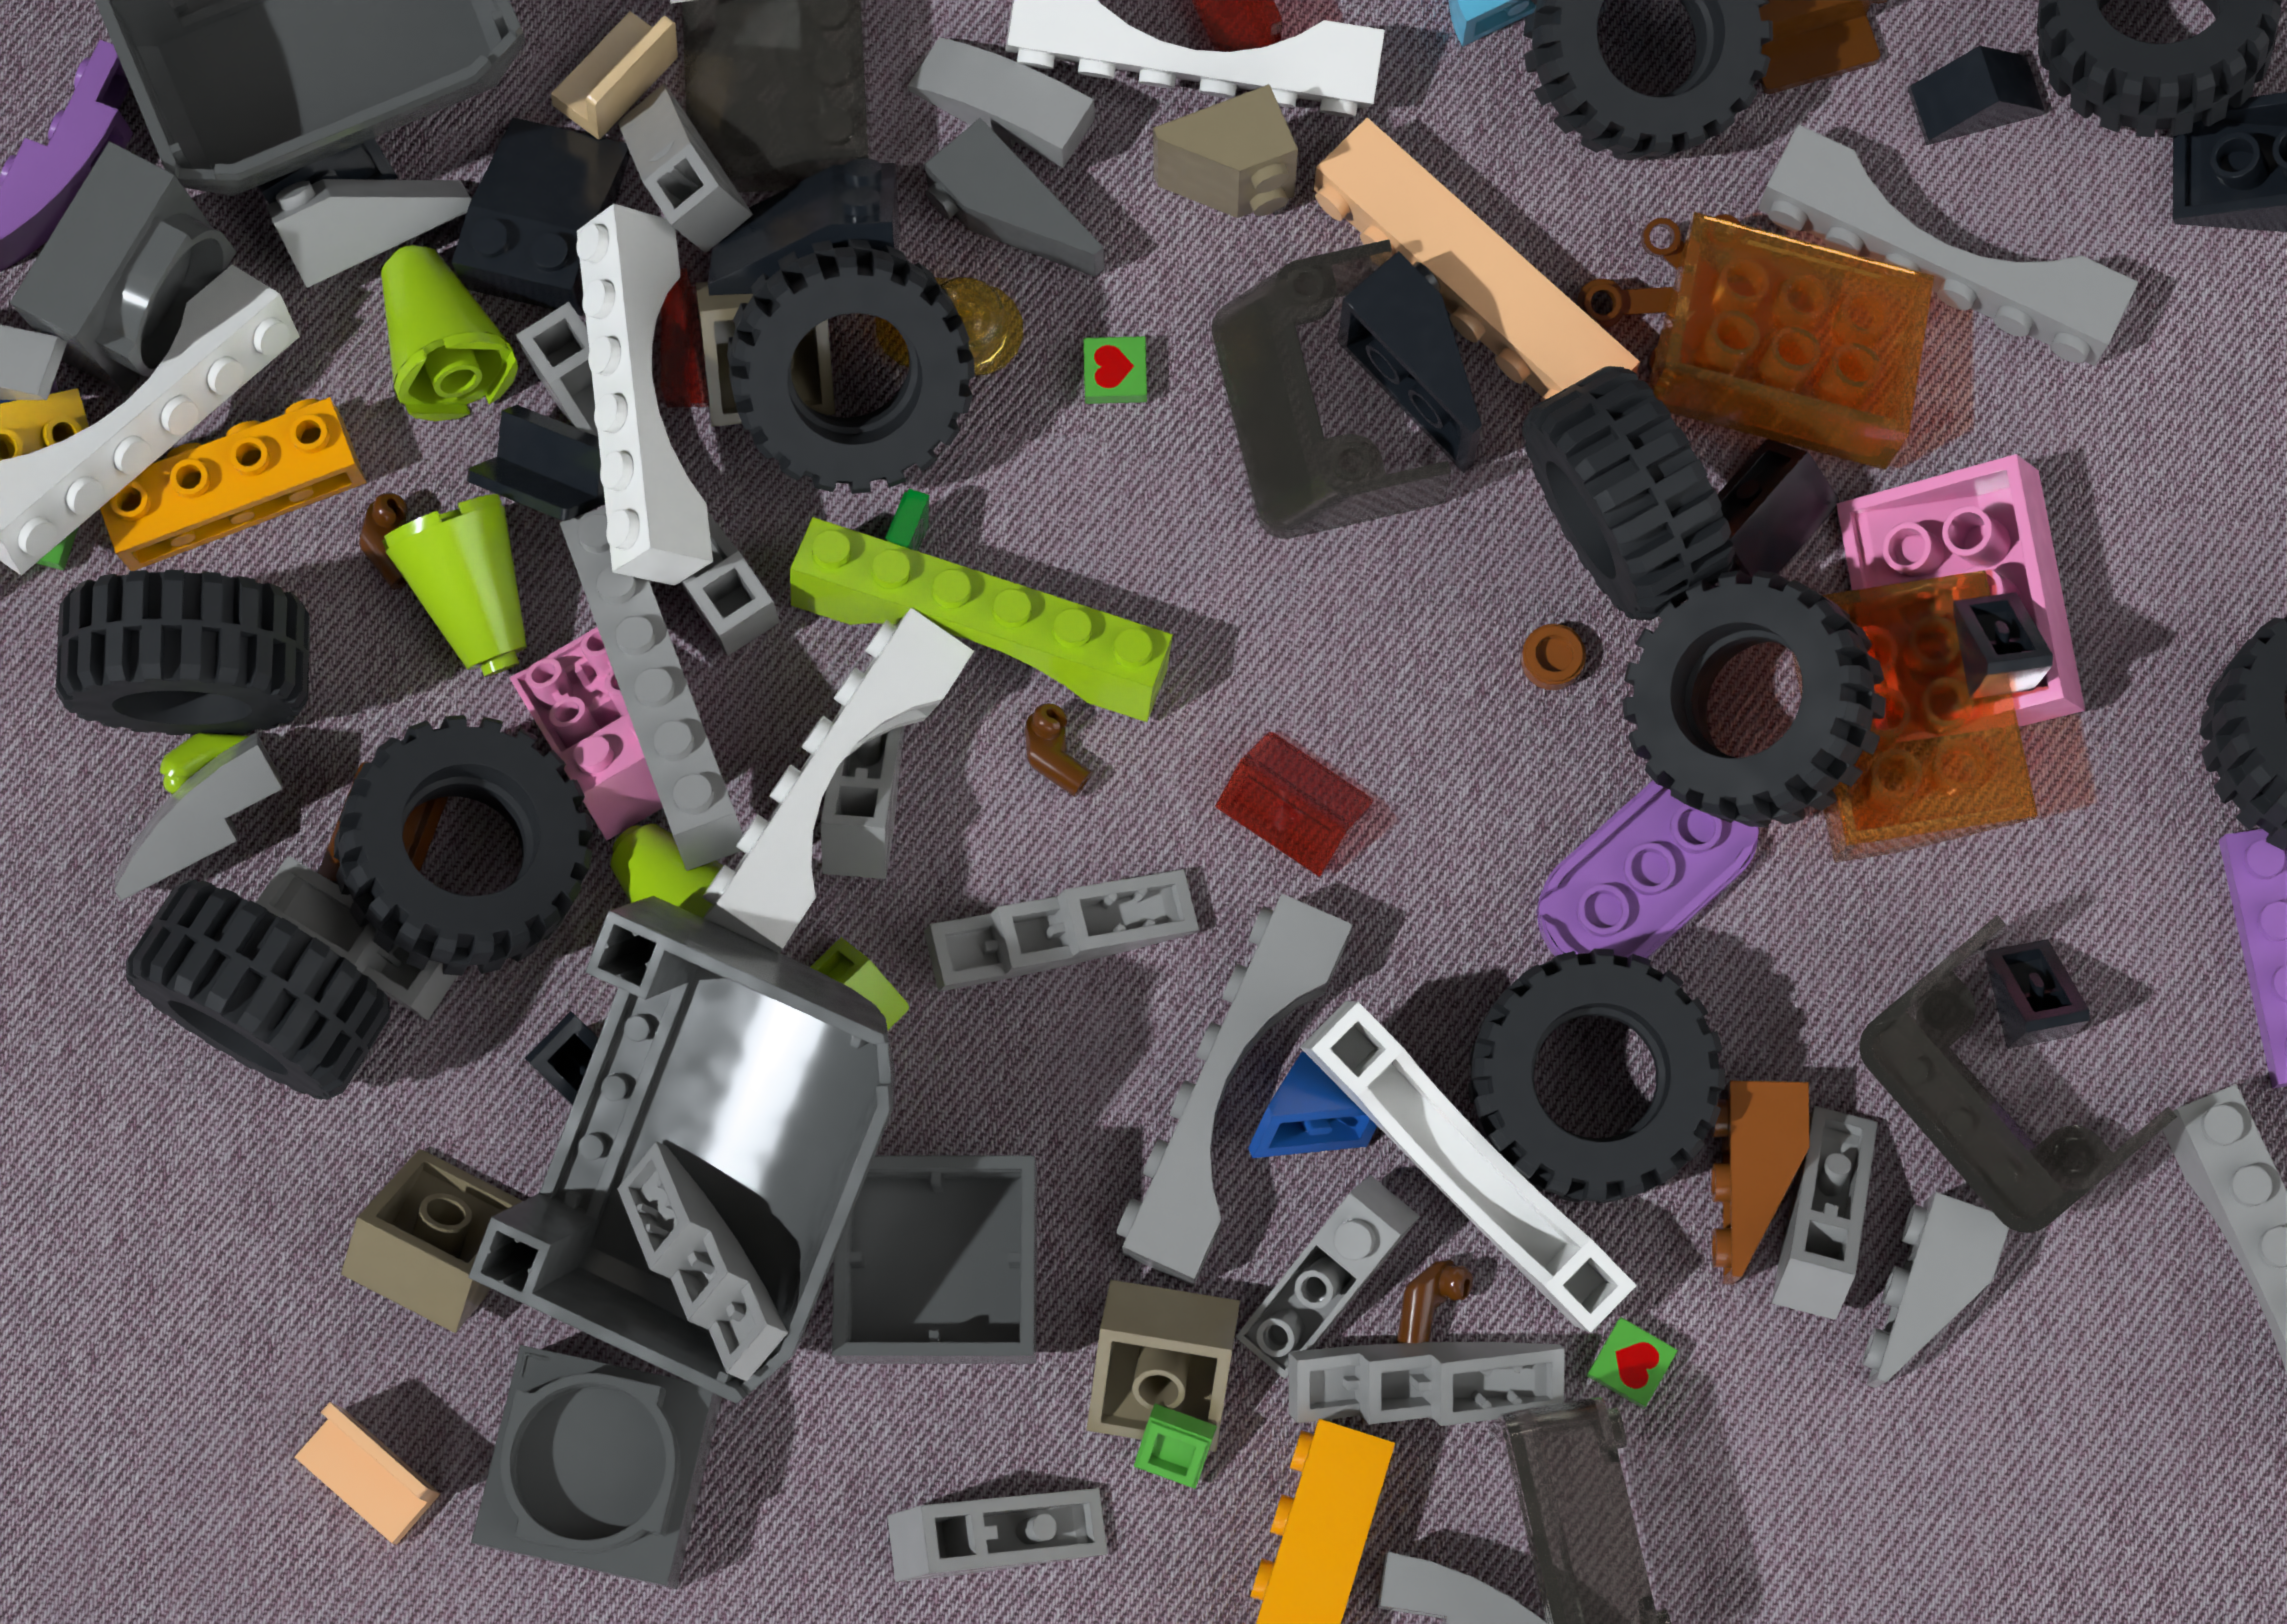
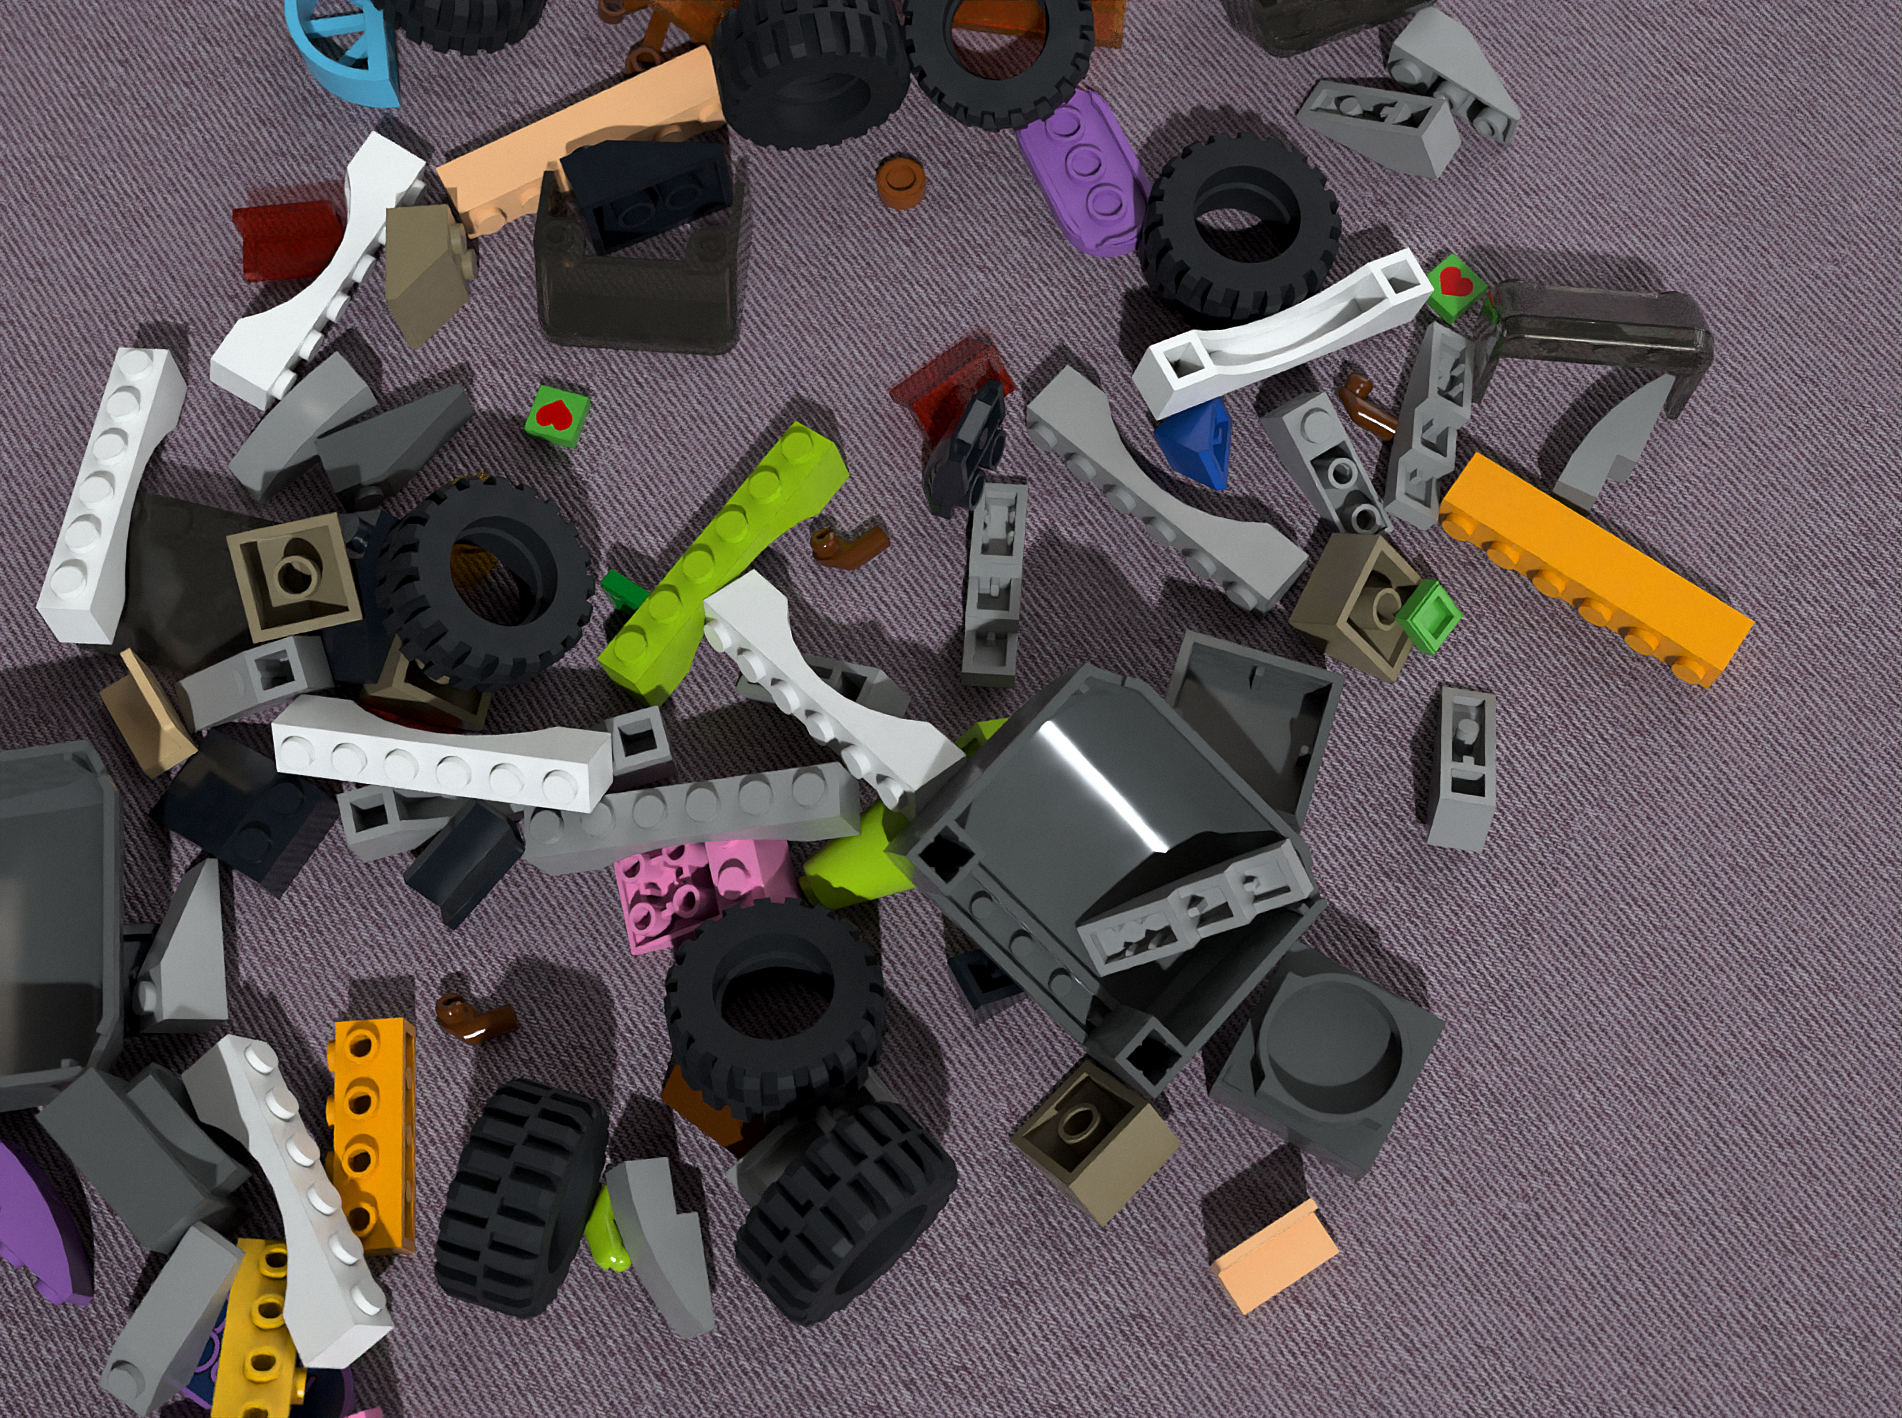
camera: 70 degrees left, 5 degrees down
lime cone [381,245,518,422] -> none
lime cone [382,494,527,677] -> none
dark orange slope [1711,1080,1810,1285] -> none
none -> dark tan slope [226,512,364,644]
none -> black slope [923,379,1006,520]

